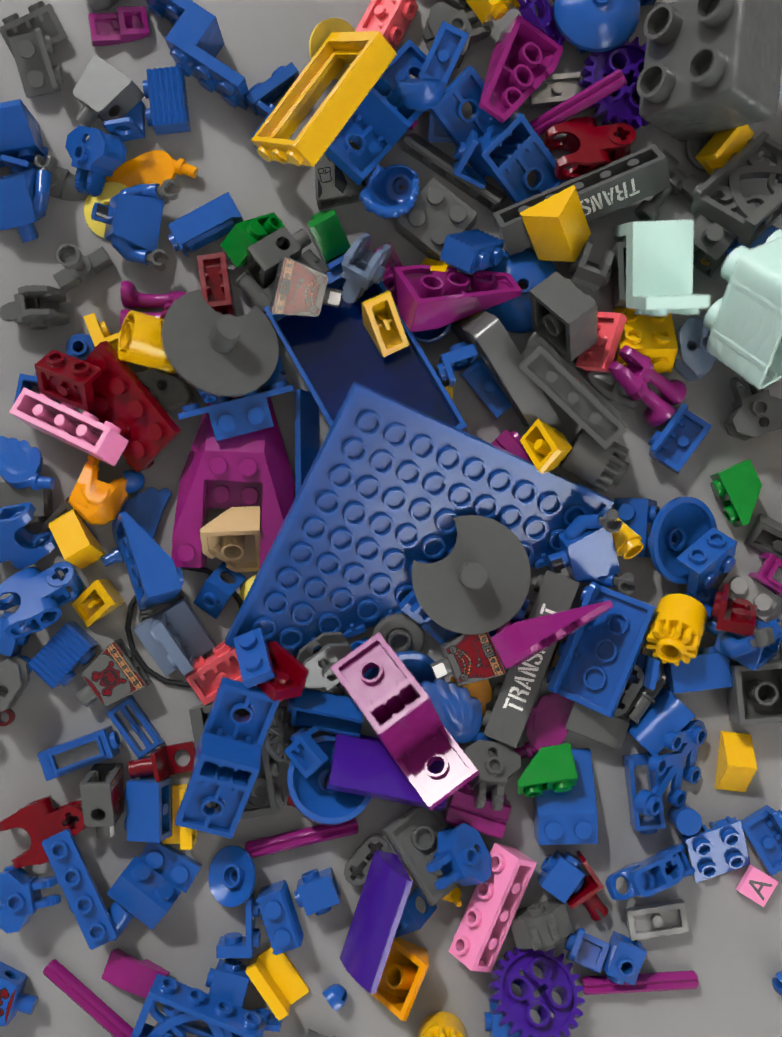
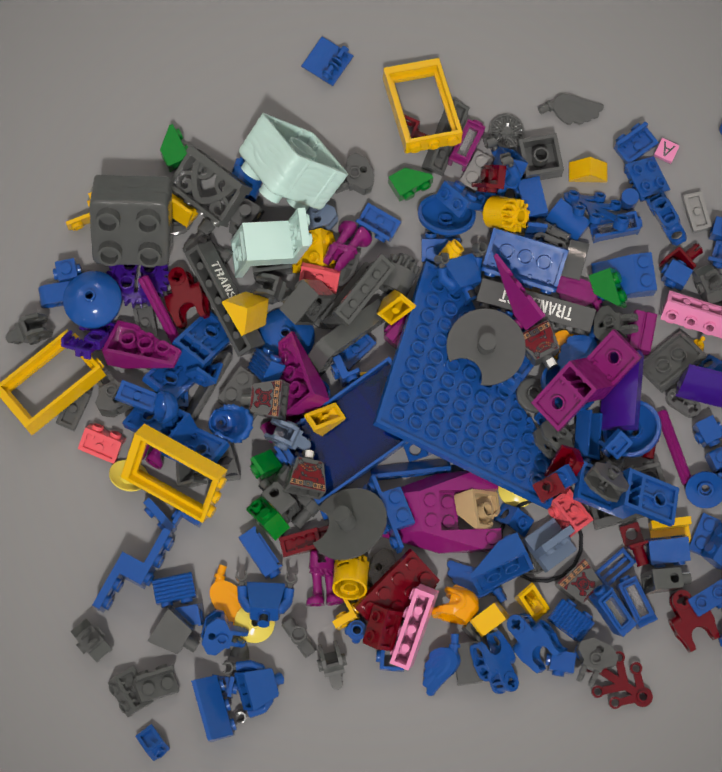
camera: 100 degrees left, 10 degrees down
magenta slope [88,6,150,46] -> none
blue hinge [123,470,145,493] -> none
blue hinge [426,823,492,890] -> none
none -> dark grey torso [241,380,290,421]
none -> dark red bracket [532,473,565,504]
none -> dark grey hinge [584,460,629,502]
none -> blue window [589,584,637,637]

